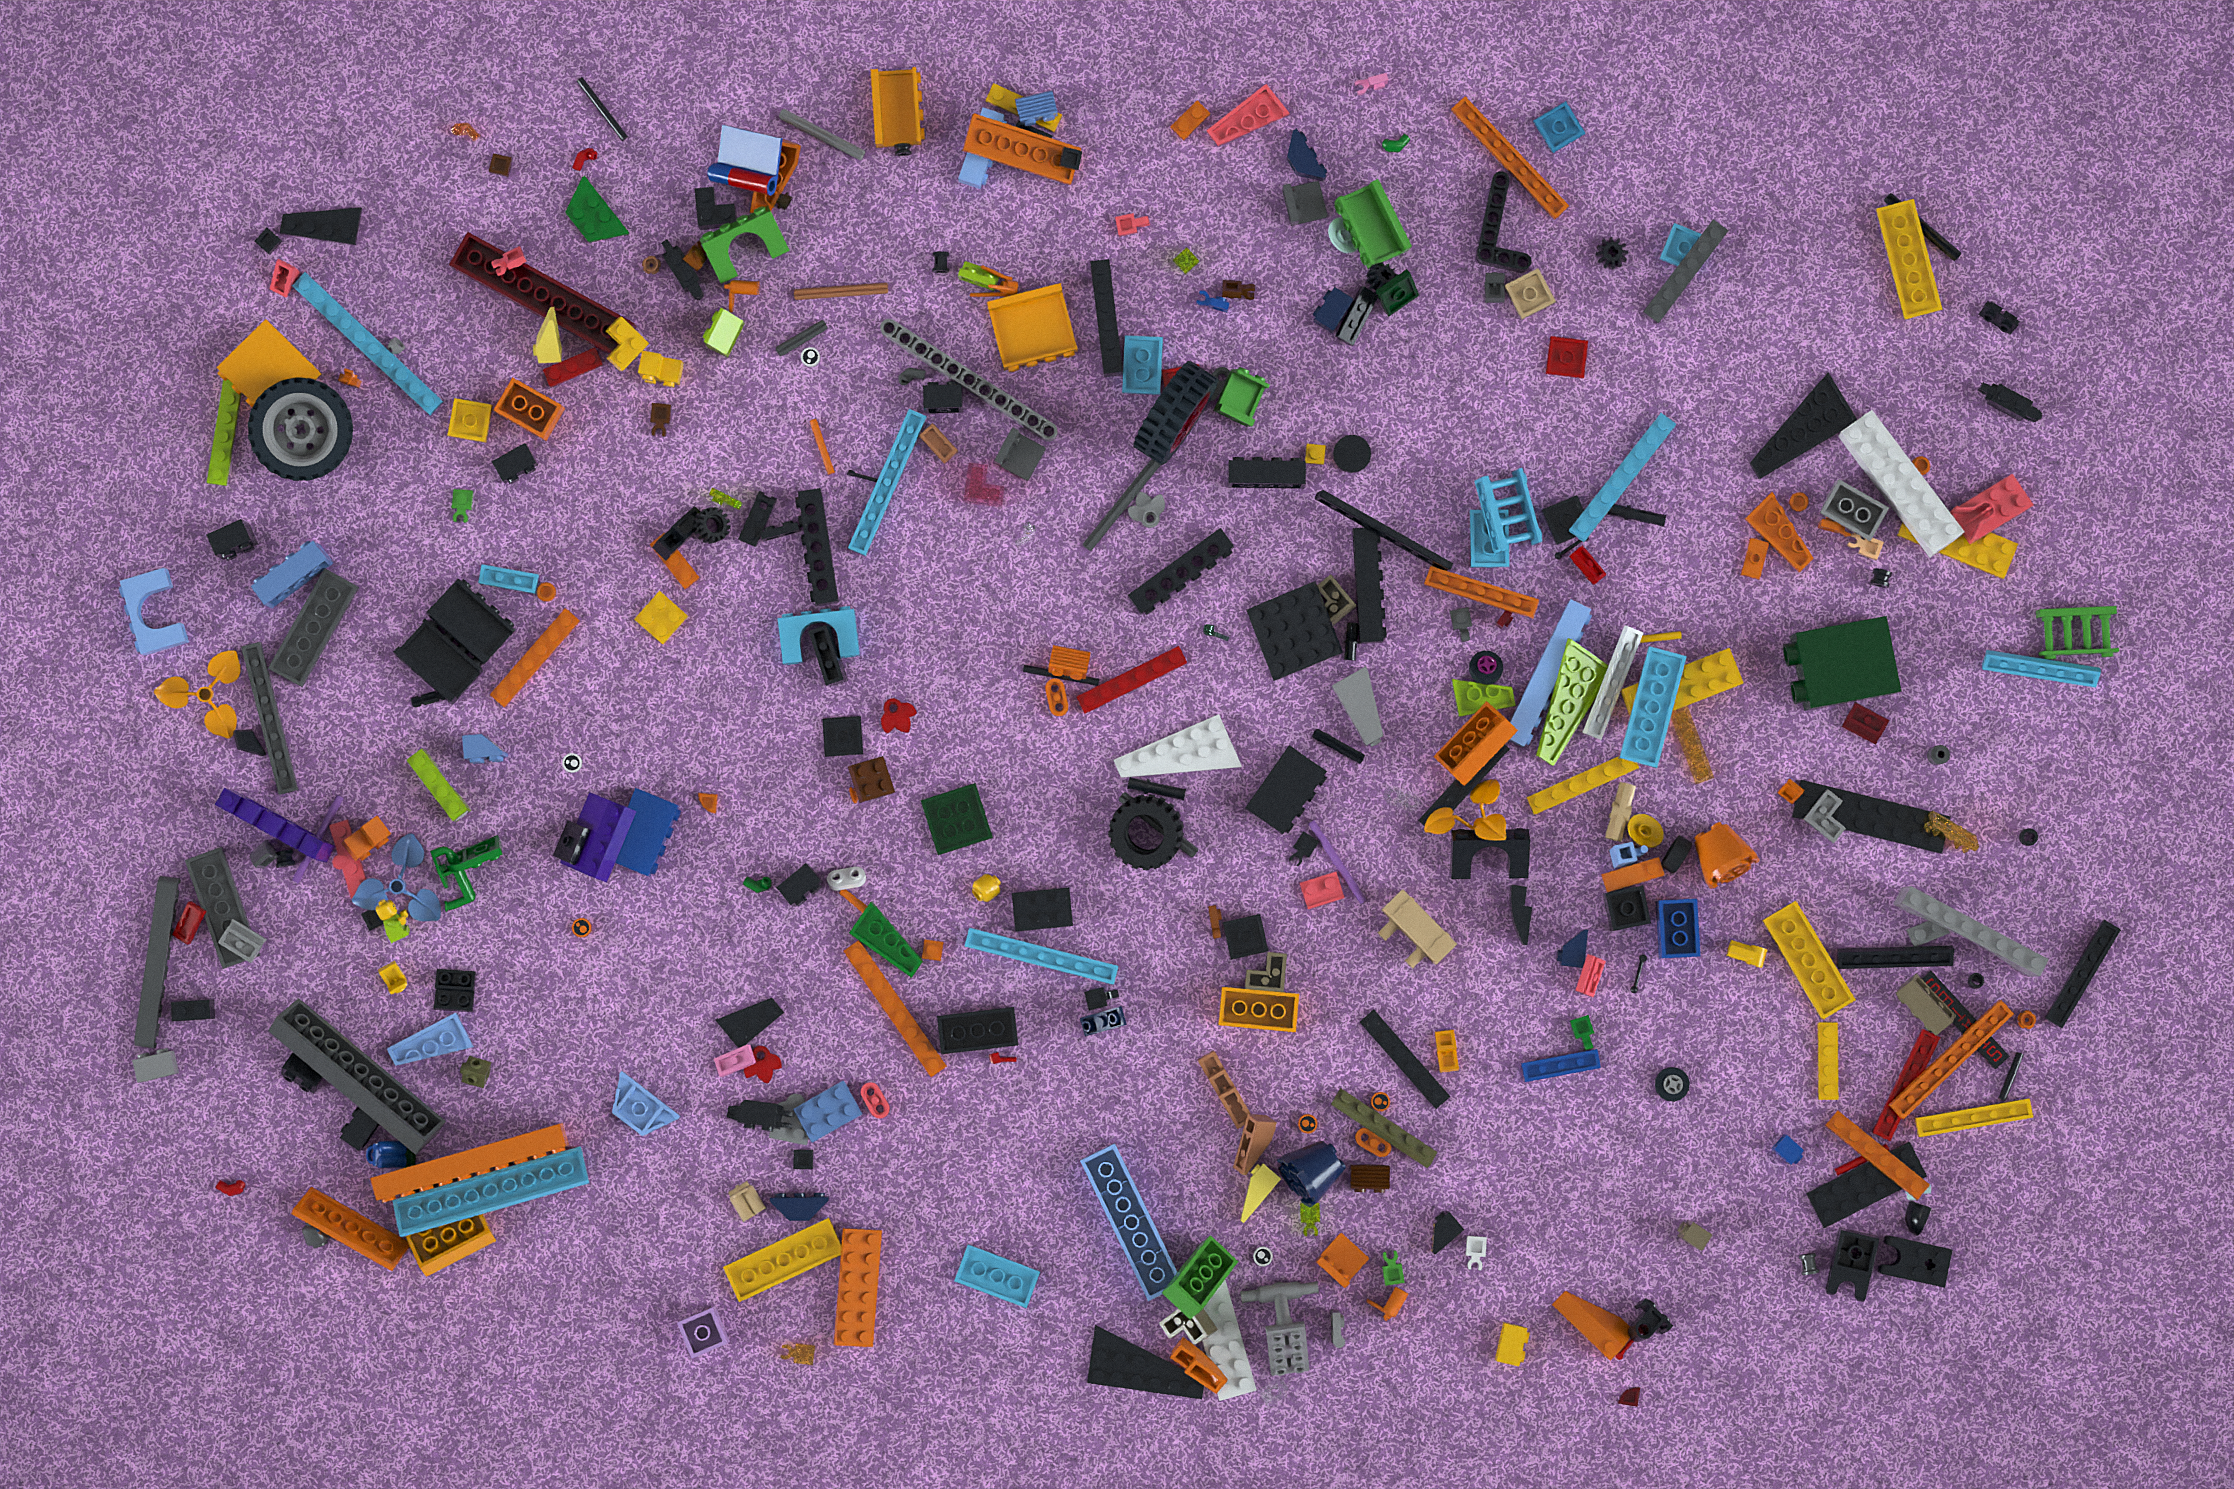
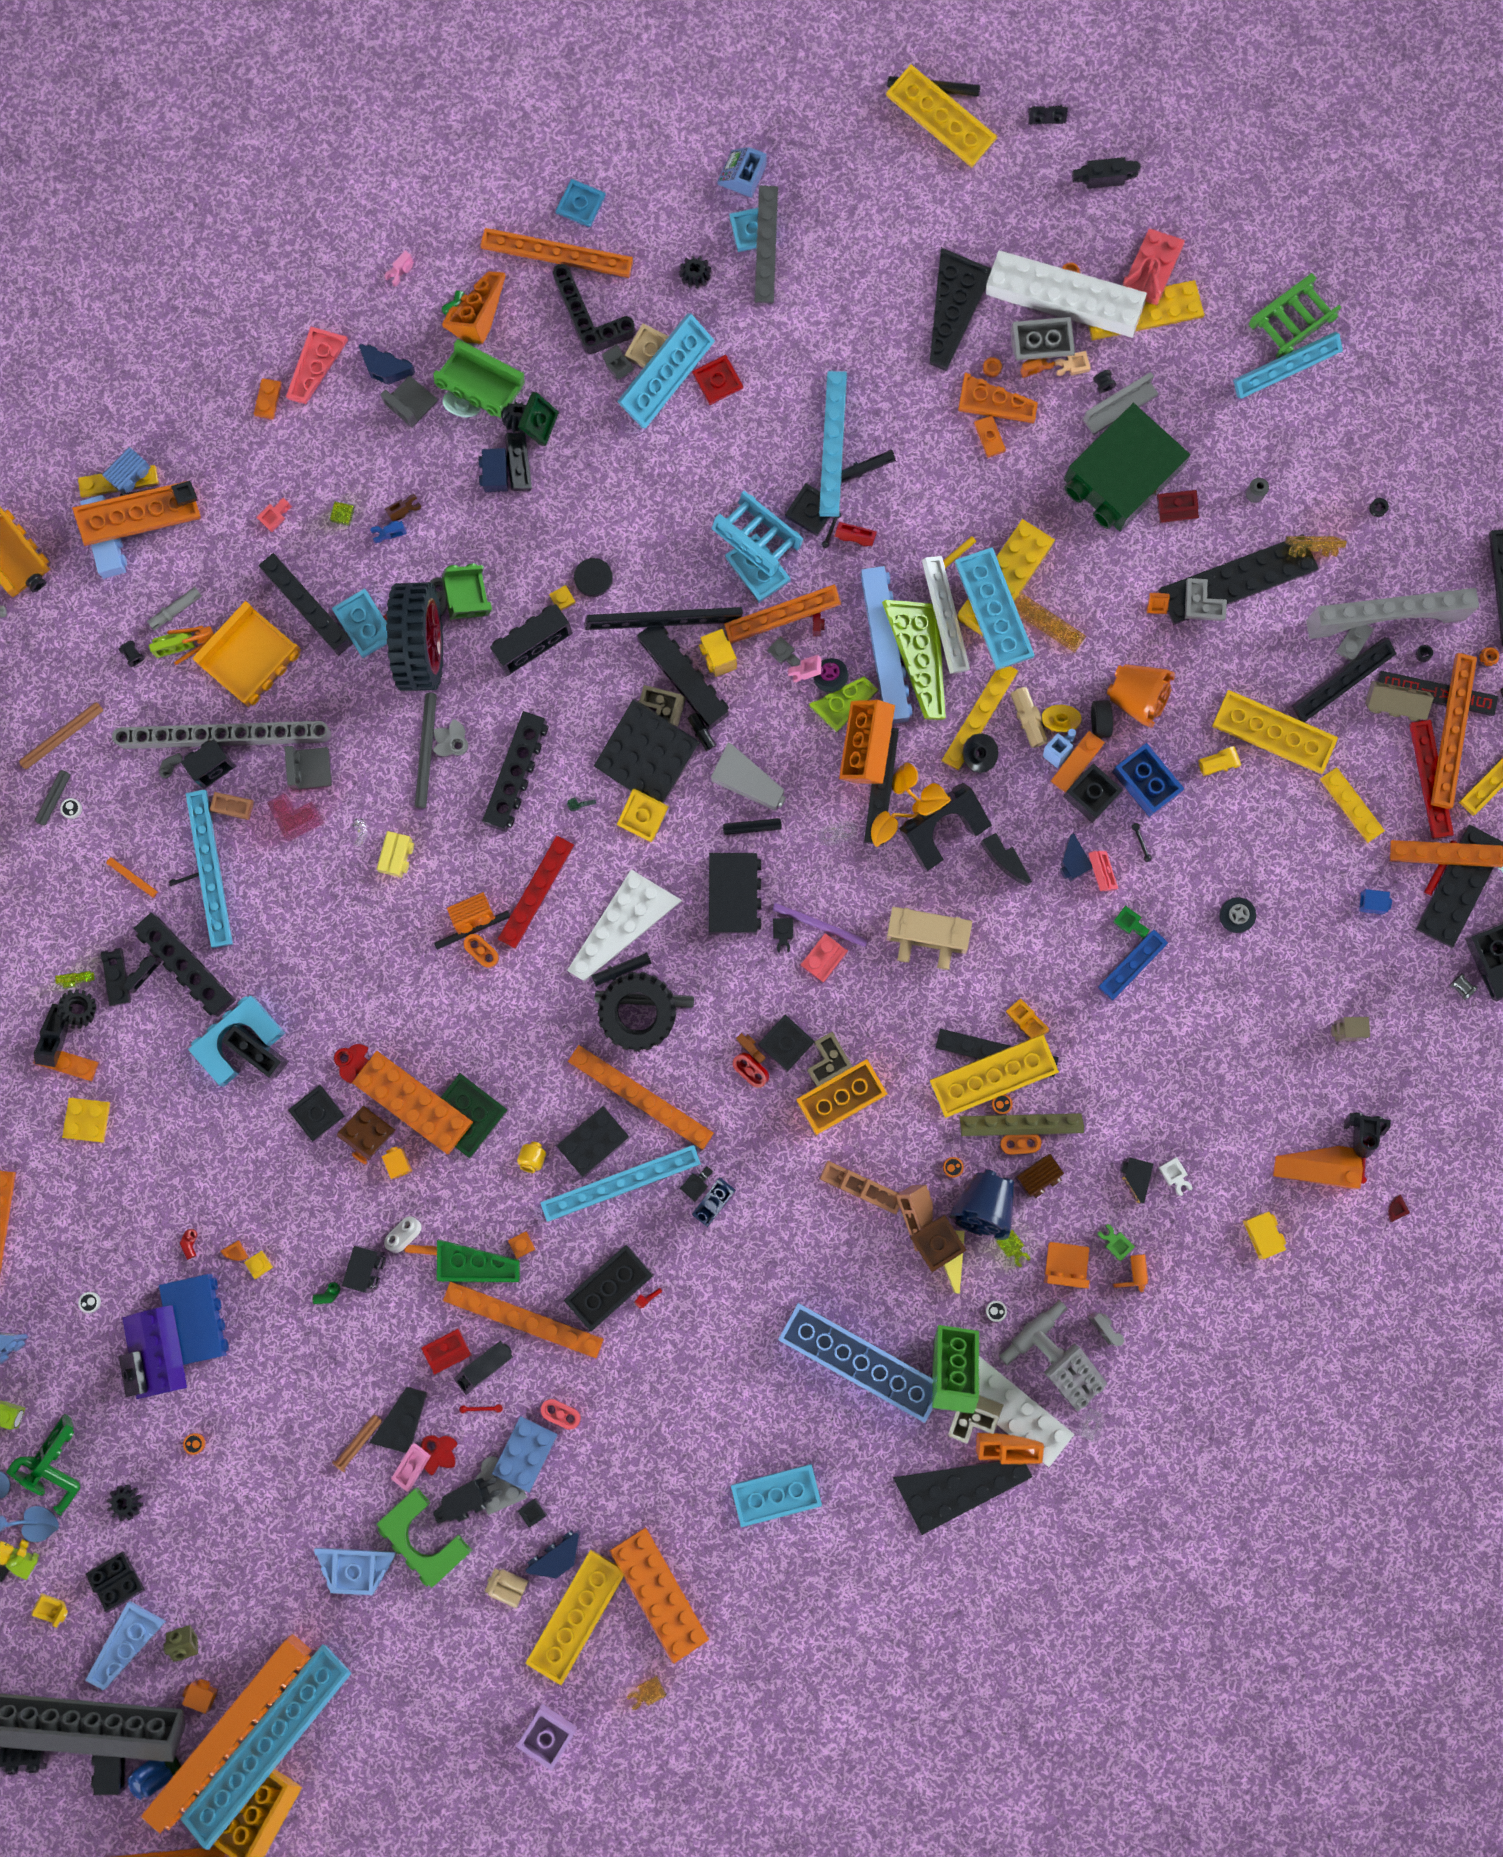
camera: 30 degrees left, 5 degrees down
none -> black gear [106,1484,143,1521]
none -> light grey pin [147,586,202,631]
none -> red arm [180,1229,197,1260]
none -> orange brick [182,1679,219,1714]
none -> yellow plate [244,1251,273,1279]
none -> nougat axle [332,1415,382,1472]
none -> orange plate [352,1050,473,1155]
none -> light yellow brick [376,831,414,878]
none -> bright green arch [377,1487,472,1588]
none -> light orange brick [382,1146,413,1180]
none -> red plate [421,1328,472,1375]
none -> orange wedge [442,271,506,344]
none -> black slope [454,1340,513,1395]
none -> red hinge [459,1404,503,1413]
none -> orange plate [567,1045,714,1150]
none -> yellow plate [616,789,669,843]
none -> medium azure plate [617,313,715,429]
none -> yellow brick [698,629,737,677]
none -> medium blue slope [717,147,767,198]
none -> red plate [733,1052,769,1088]
none -> bright pink plate [788,655,822,682]
none -> reddish brown plate [909,1215,967,1272]
none -> yellow plate [930,1034,1059,1118]
none -> black dish [962,733,999,773]
none -> light grey fence [1083,372,1159,435]

